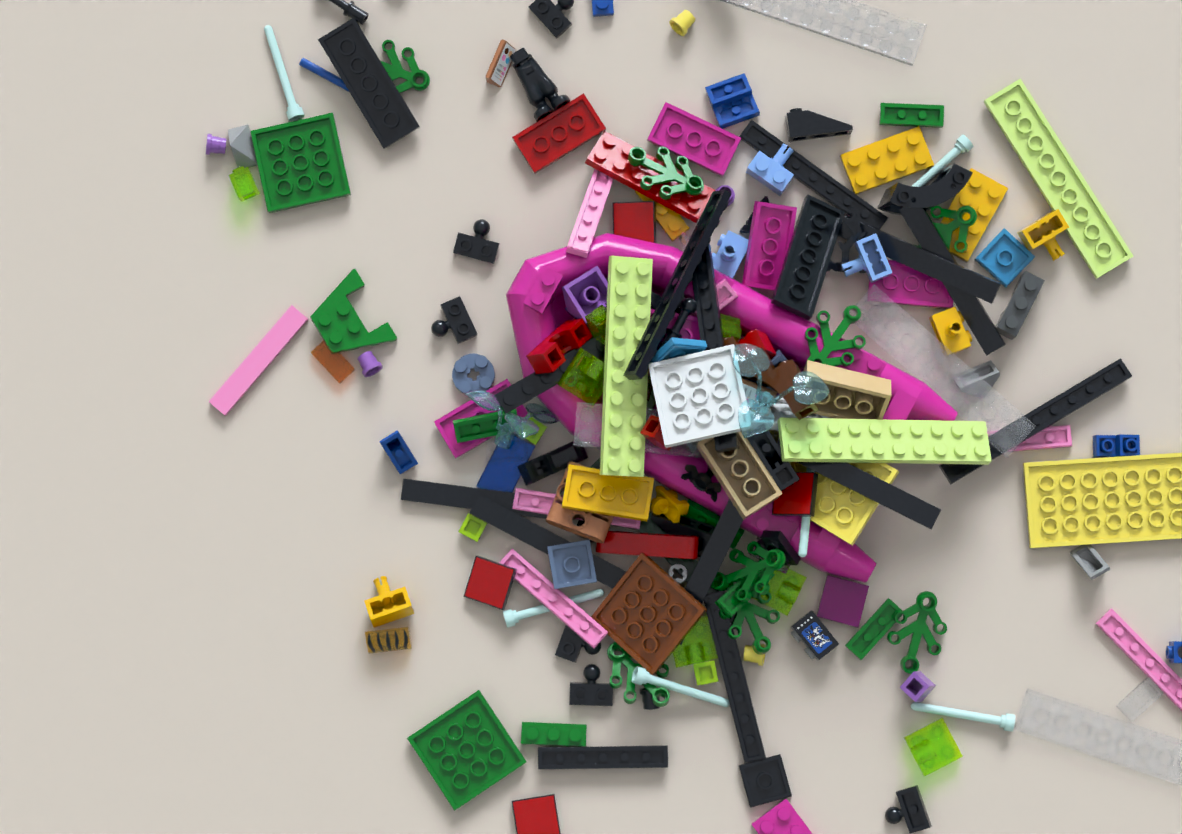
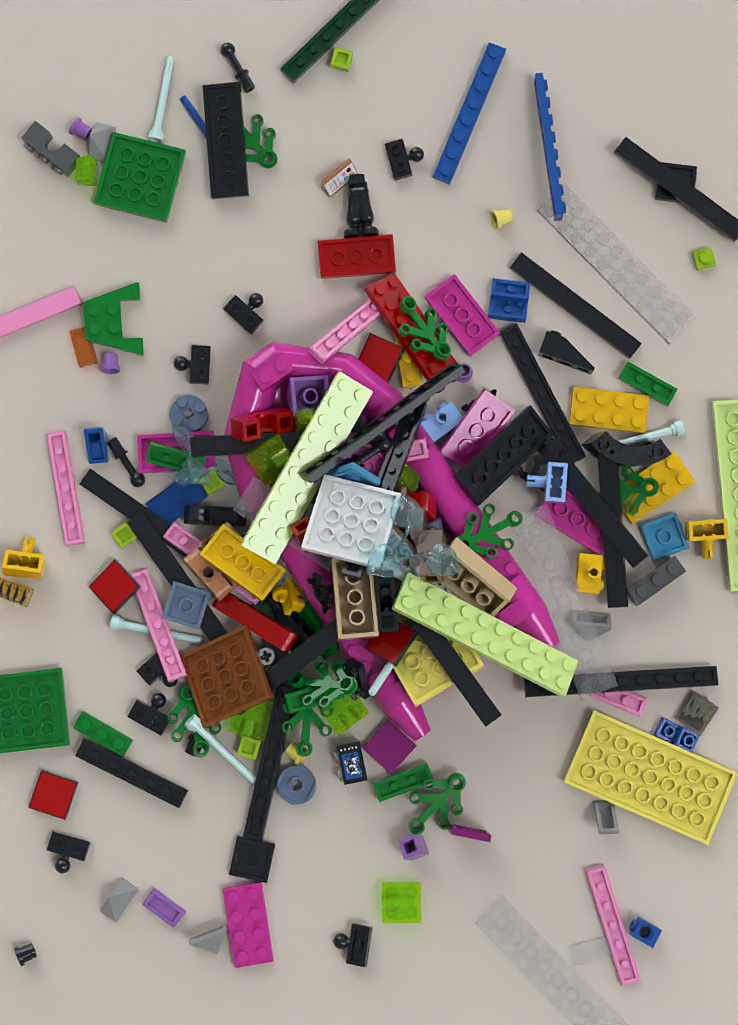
camera: 25 degrees right, 0 degrees up
light blue brick [746,144,794,196] -> none
light aqua piece [911,702,1015,732] -> none
none -> dark grey arch [21,121,82,177]
none -> bright pink tile [46,431,85,546]
none -> black pin [107,437,145,488]
none -> sand blue plate [277,765,316,805]
none -> magenta tile [449,824,492,842]
none -> black tile [510,252,642,359]
none -> piece [673,690,719,736]

